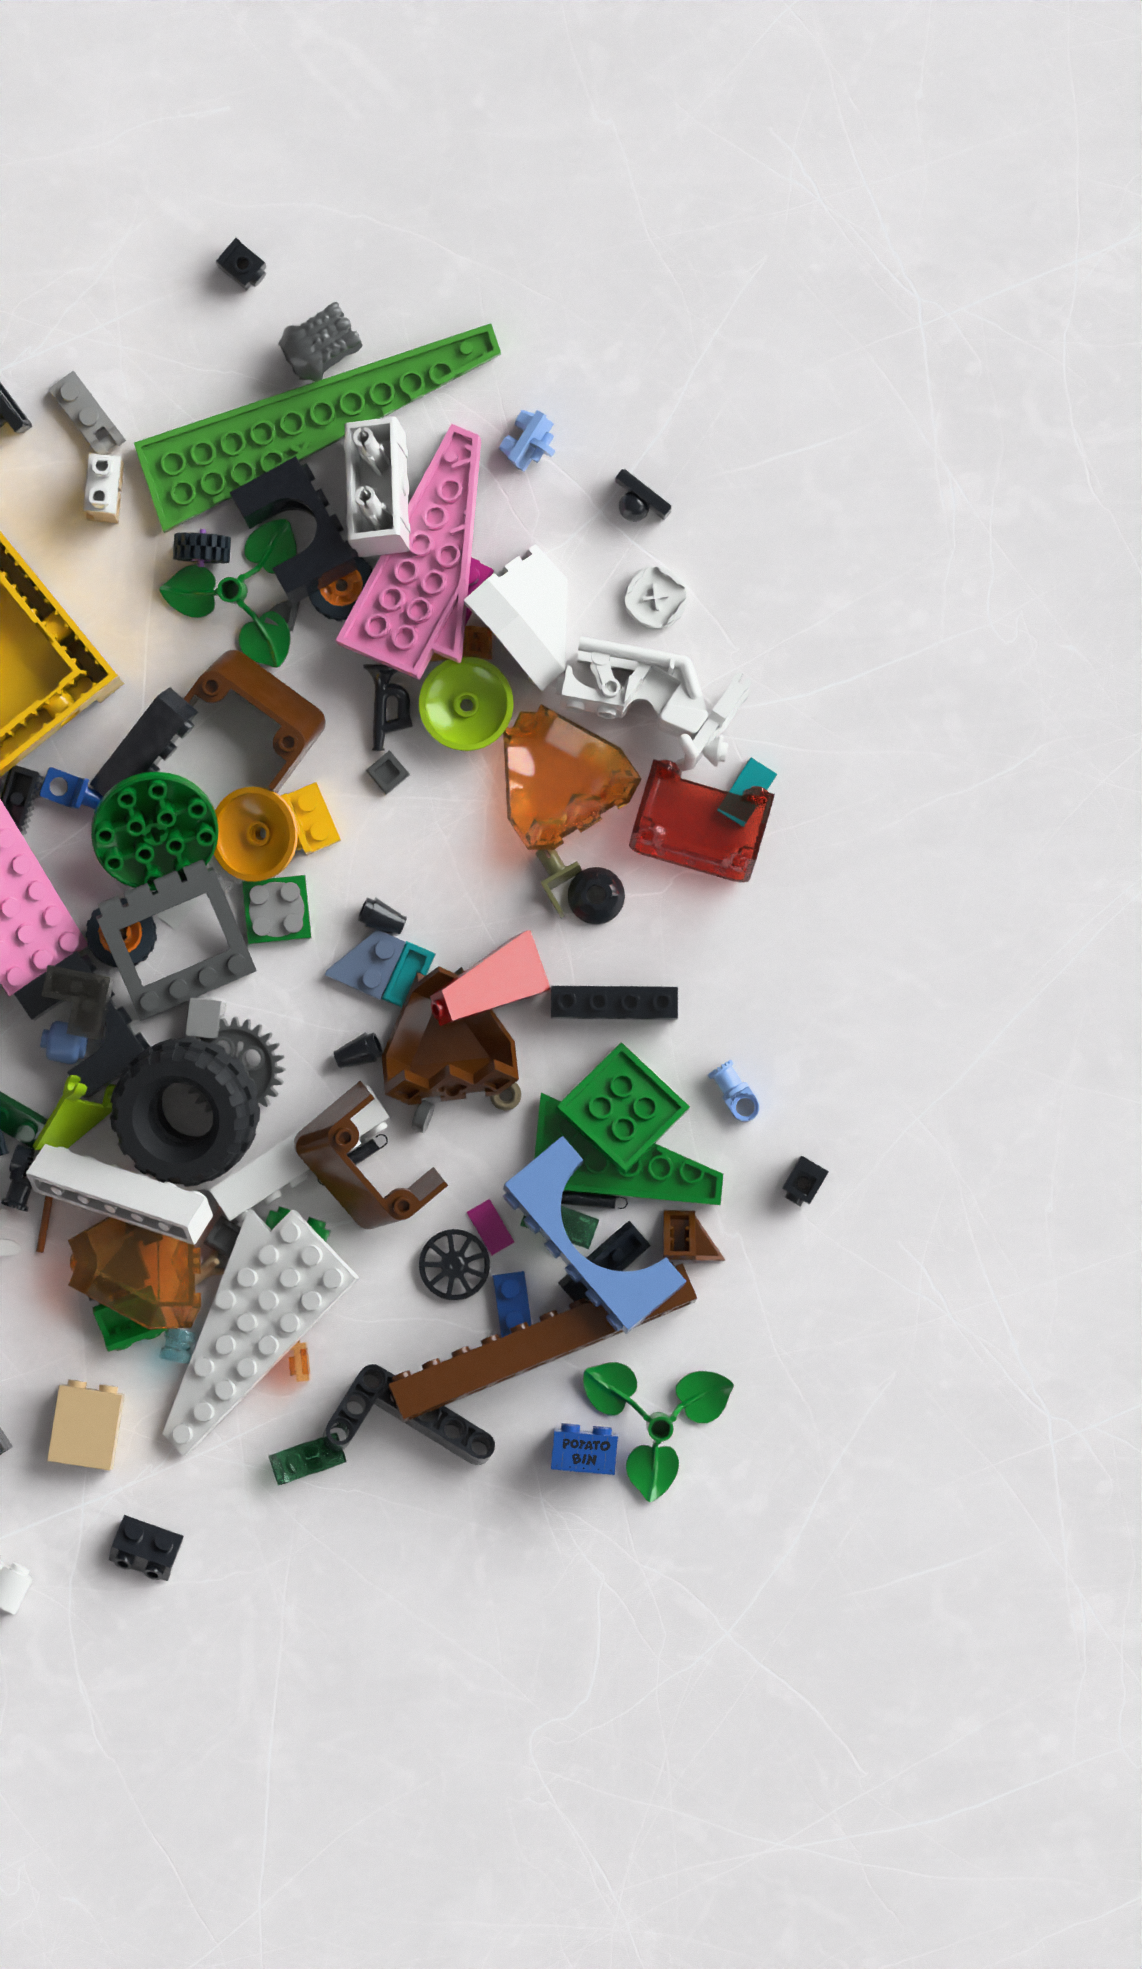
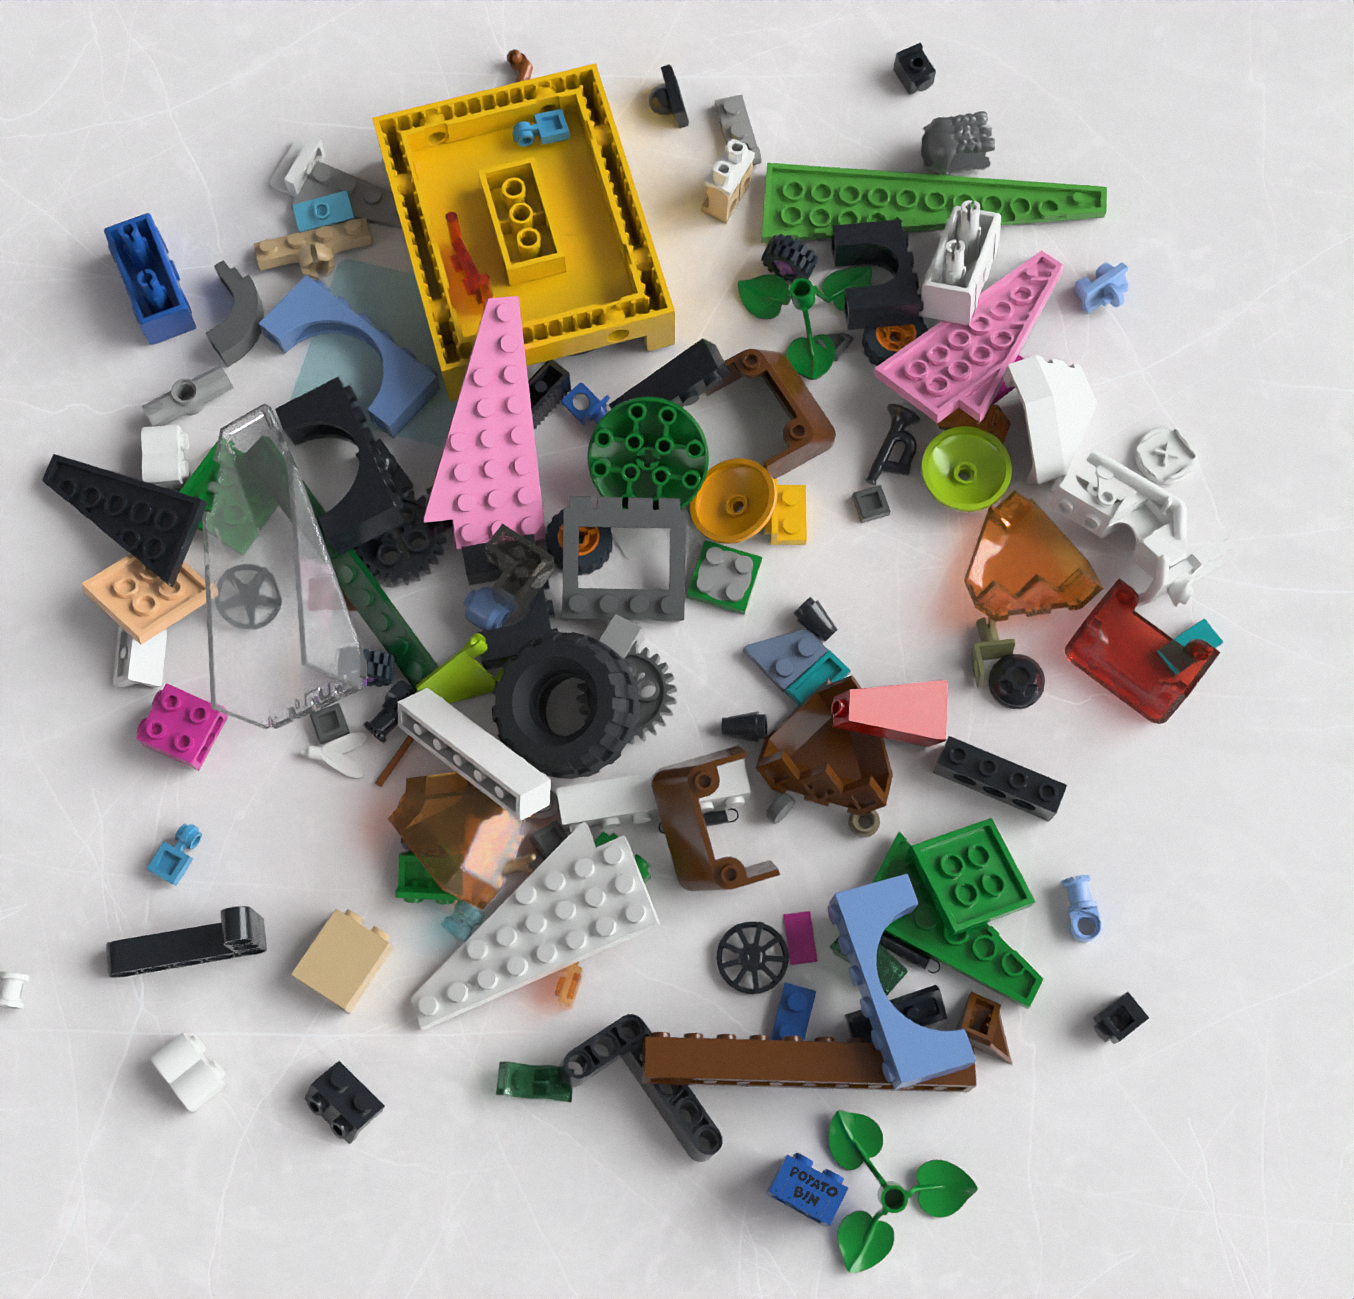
camera: 20 degrees right, 15 degrees down
black tile [615,469,672,522] -> none

